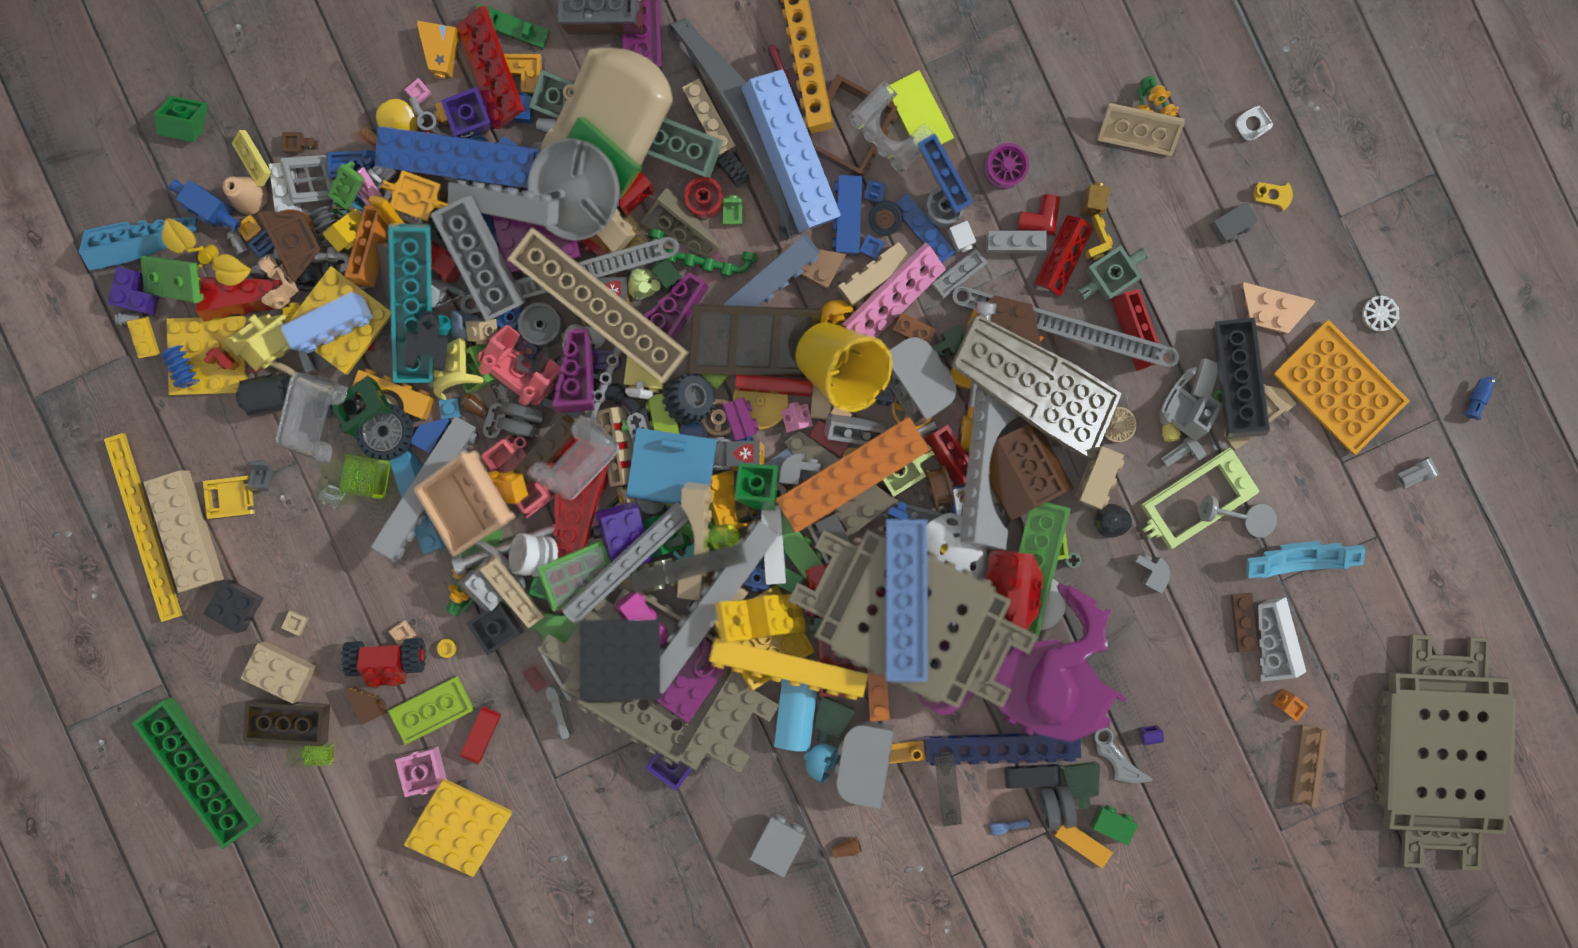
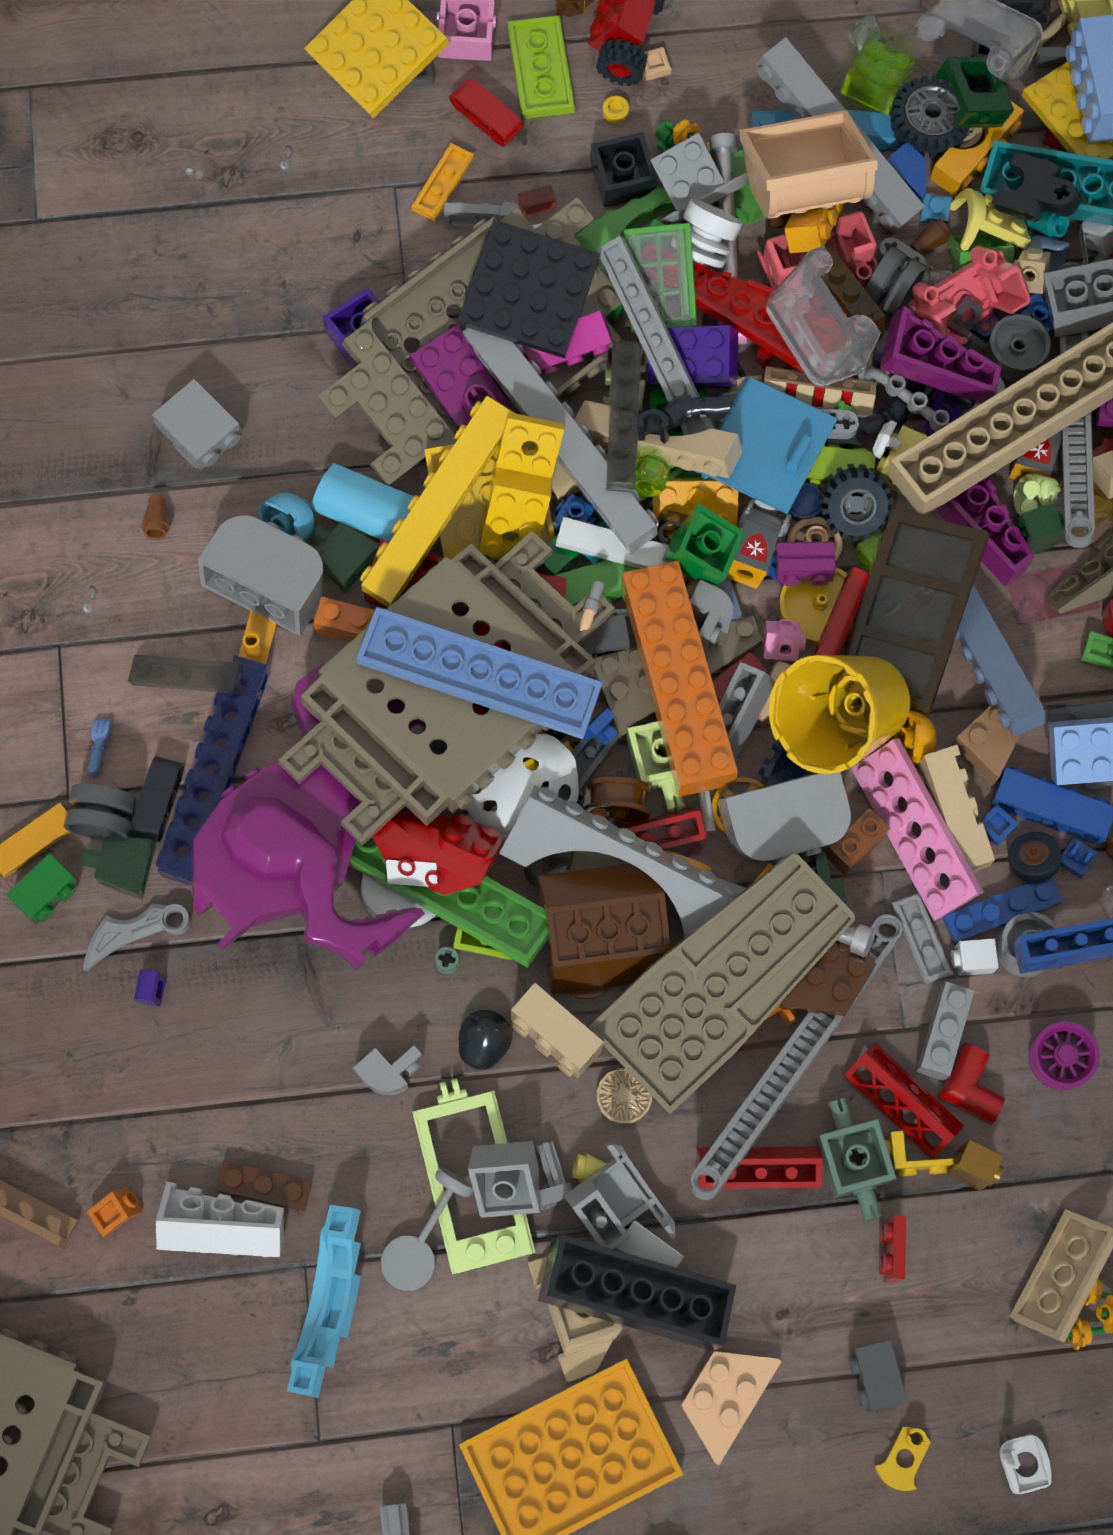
camera: 105 degrees right, 15 degrees down
tan hinge [480,554,544,628] -> none
green bar [648,229,758,276] -> none
none -> white sticker [386,860,437,887]
none -> light orange tile [411,143,475,222]
none -> light grey slope [468,1141,541,1218]
none -> light grey piece [579,581,604,631]
none -> black piece [637,394,730,444]
none -> red plate [879,1215,906,1283]

